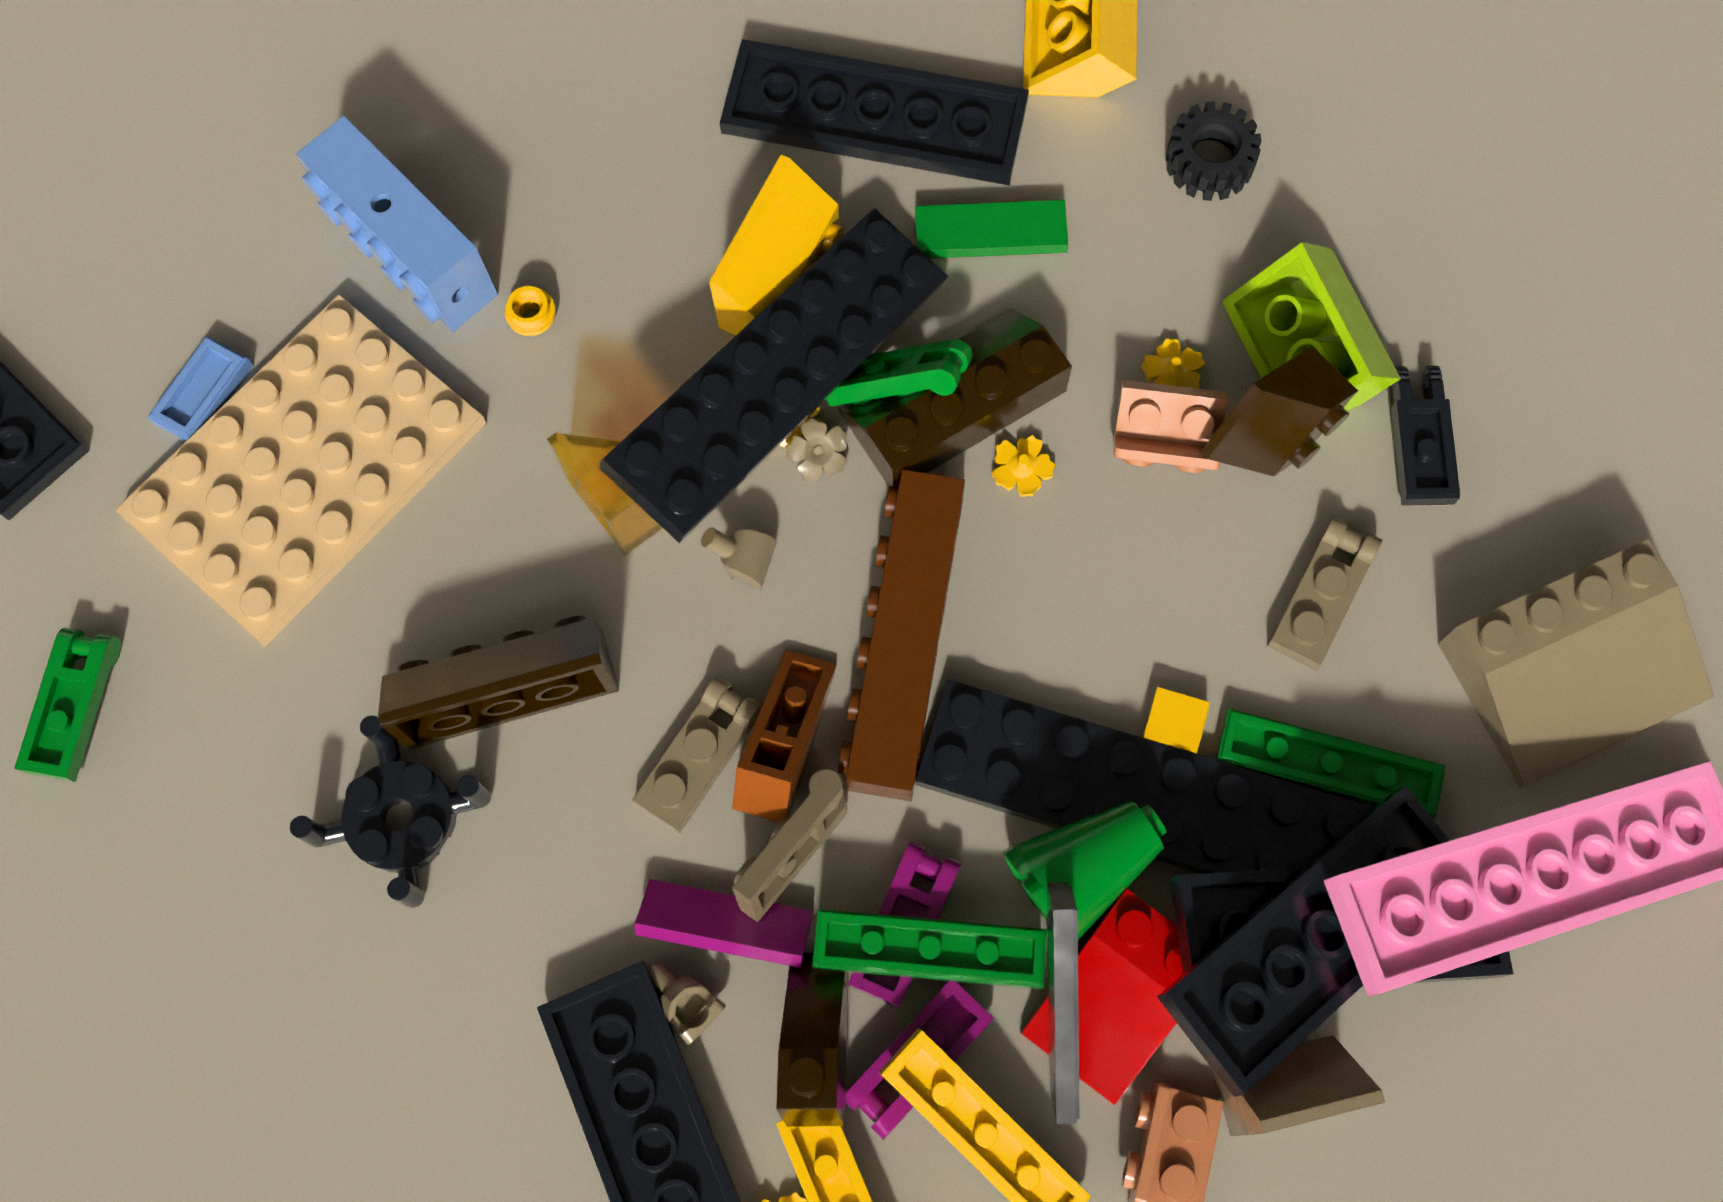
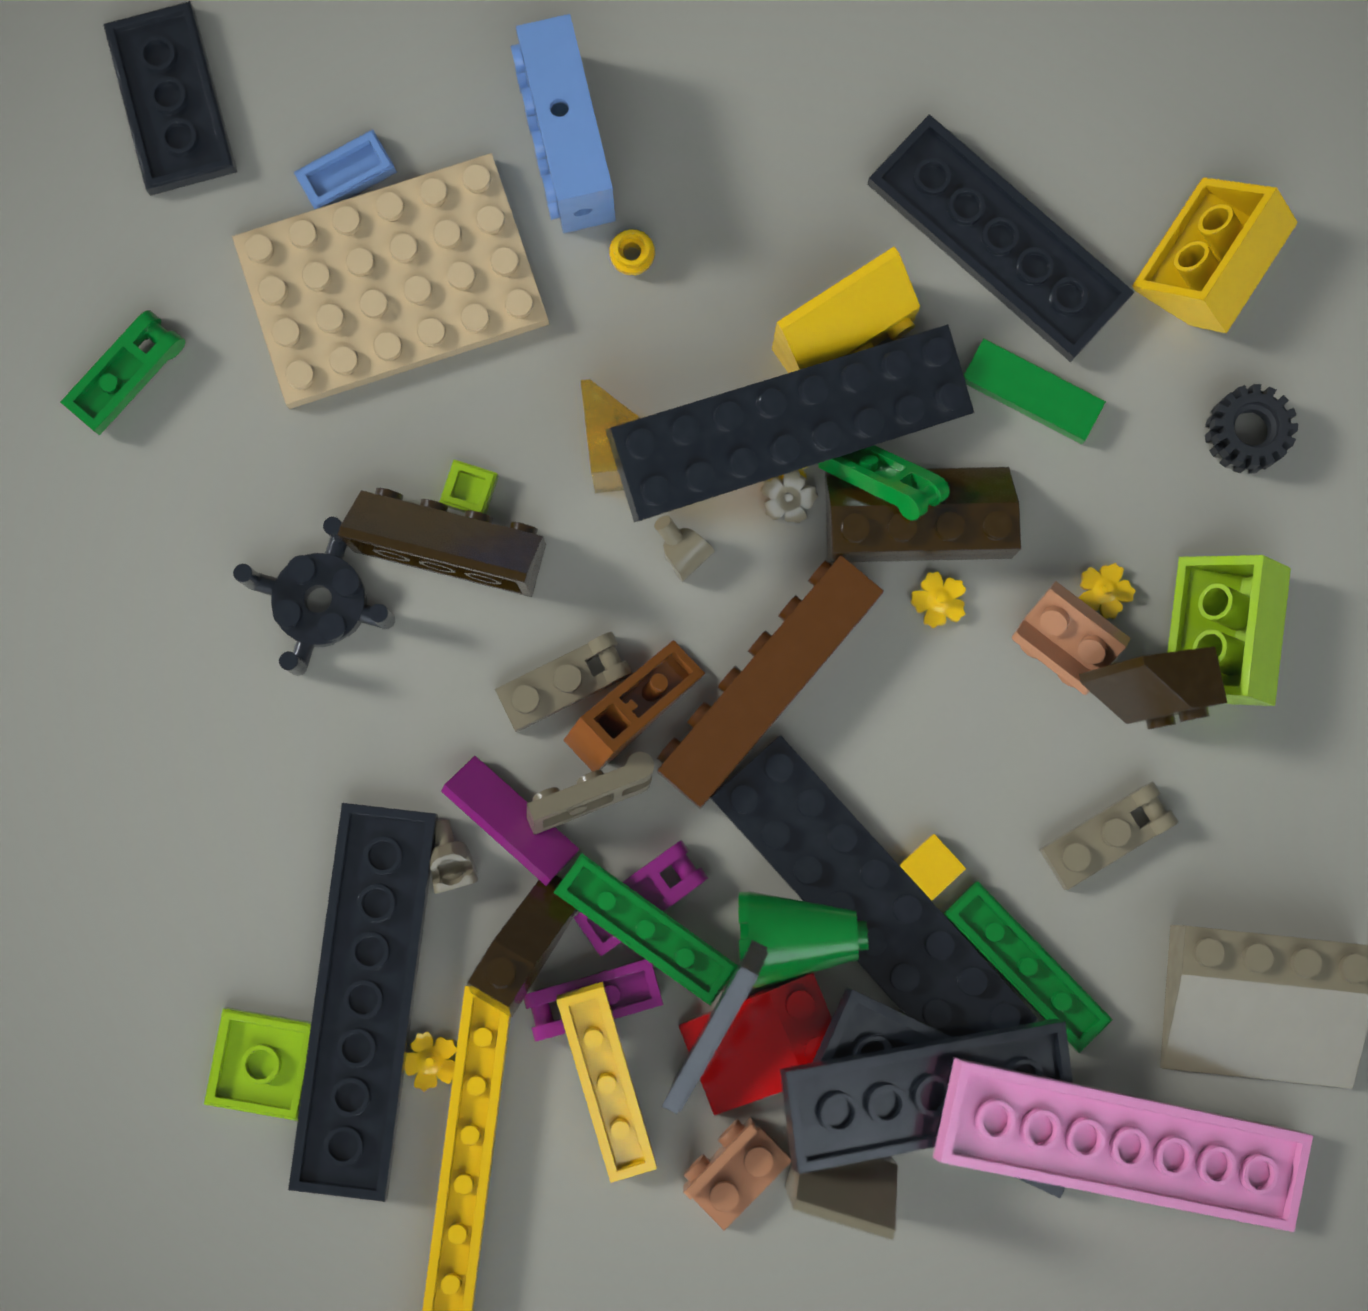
camera: 25 degrees right, 10 degrees up
black hinge [1390,366,1460,506] -> none
none -> lime tile [439,459,499,514]

